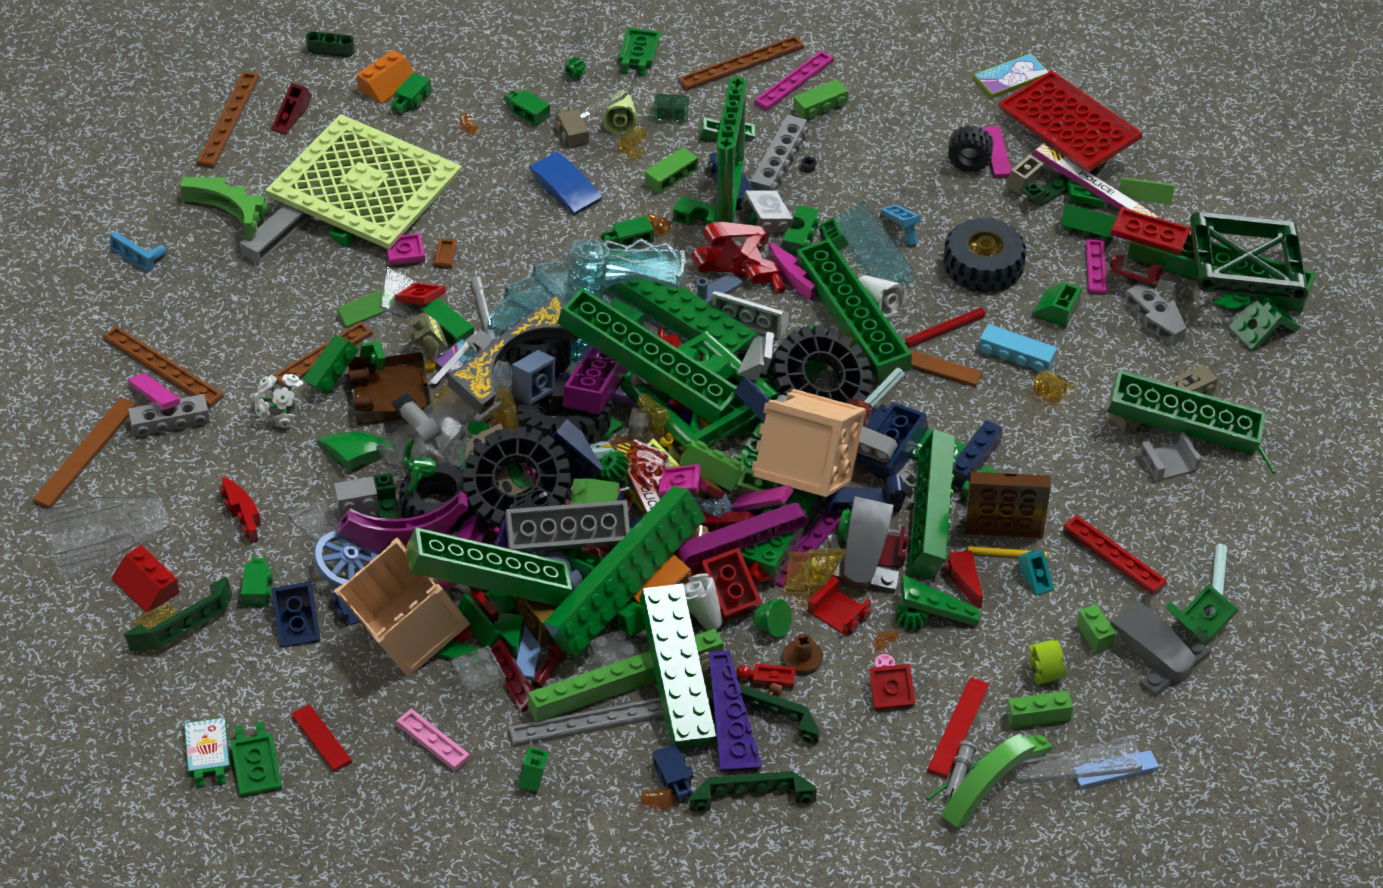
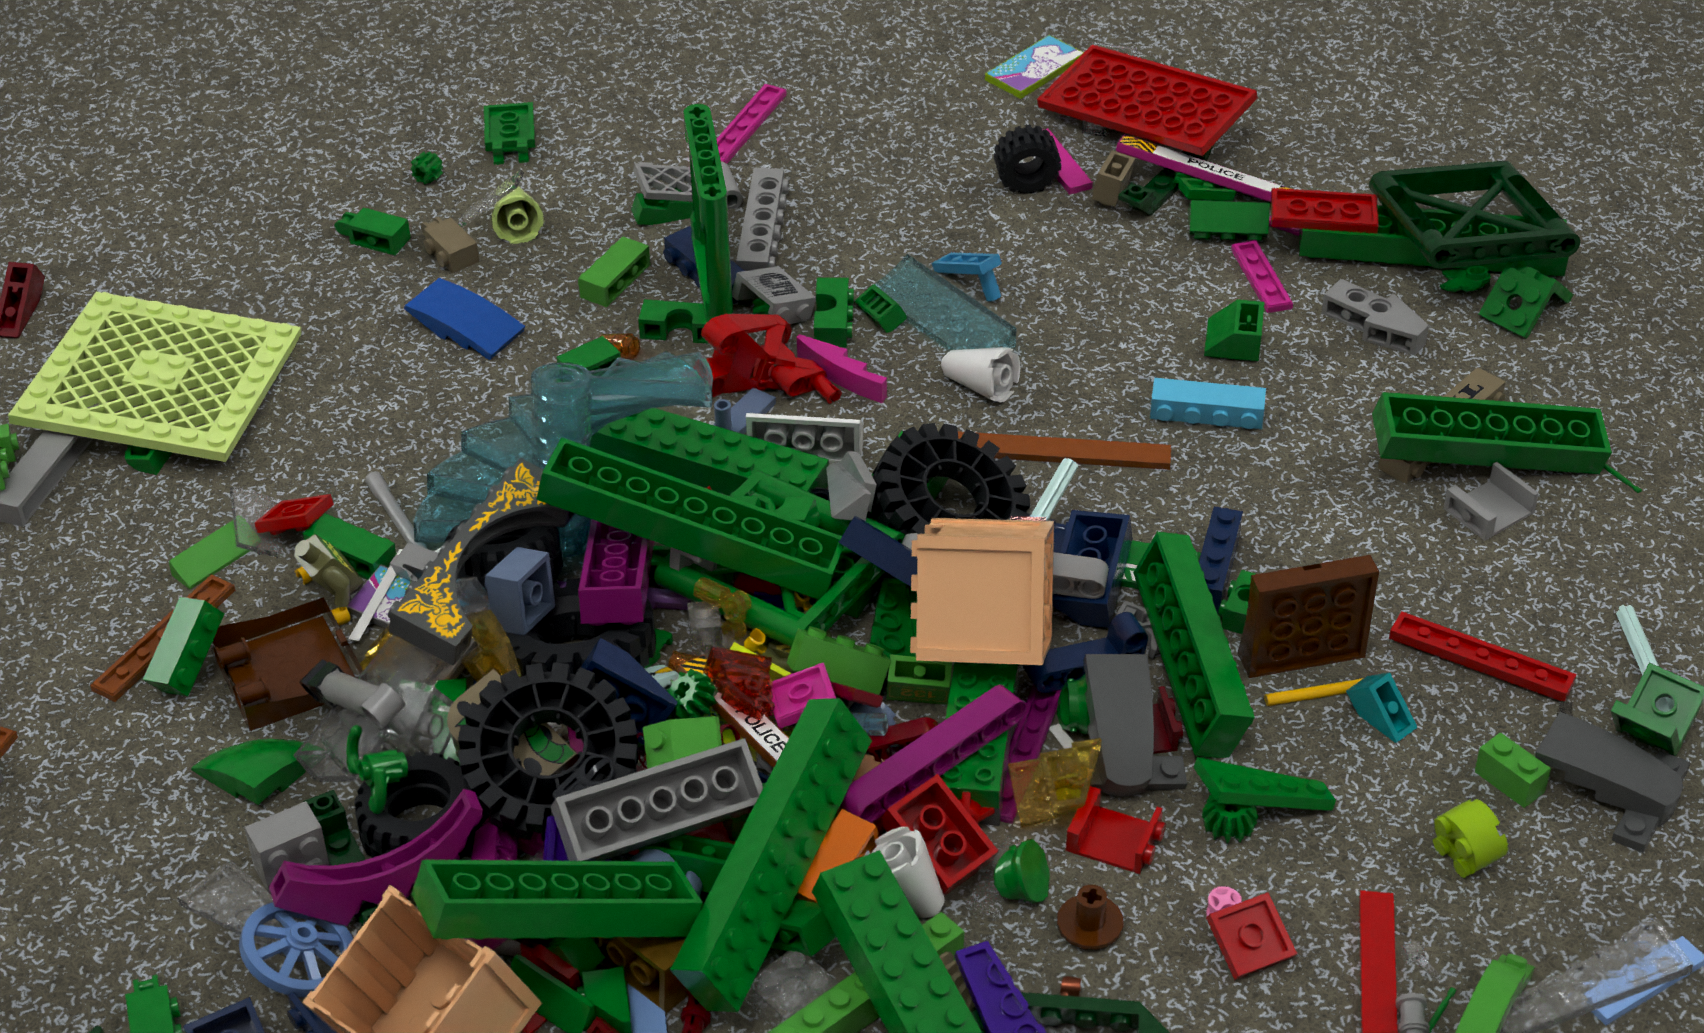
camera: 15 degrees left, 5 degrees down
red slope [219,477,261,543] -> none
white plant [254,374,303,428] -> none
dark green beam [305,31,355,57] -> none
orange slope [356,50,415,105] -> none
green bracket [359,341,386,371] -> none
dark pink plate [386,233,426,266] -> none
green brick [390,72,432,114] -> none
dark orange tile [434,238,457,269] -> none
clear orange arm [460,113,479,134] -> none
clear yellow bar [617,126,646,160] -> none
clear green brick [653,94,690,122] -> none
dark orange tile [678,35,804,91] -> none
dark pink tile [732,485,793,512] -> none
red plate [736,663,796,688] -> none
bright green brick [793,79,848,120] -> none
green brick [797,238,912,382] -> none
black bush [801,156,817,173] -> none
clear orange arm [874,629,899,650] -> none
red axle [905,307,986,348] -> none
black wheel [943,218,1026,293] -> none
red slope [944,550,983,608] -> none
bright green brick [1006,691,1073,729] -> none
clear yellow piece [1033,369,1074,404] -> none
dark red panel [1110,254,1164,285] -> none
bright green slope [1119,177,1175,205] -> none
none -> light grey piece [633,162,743,210]

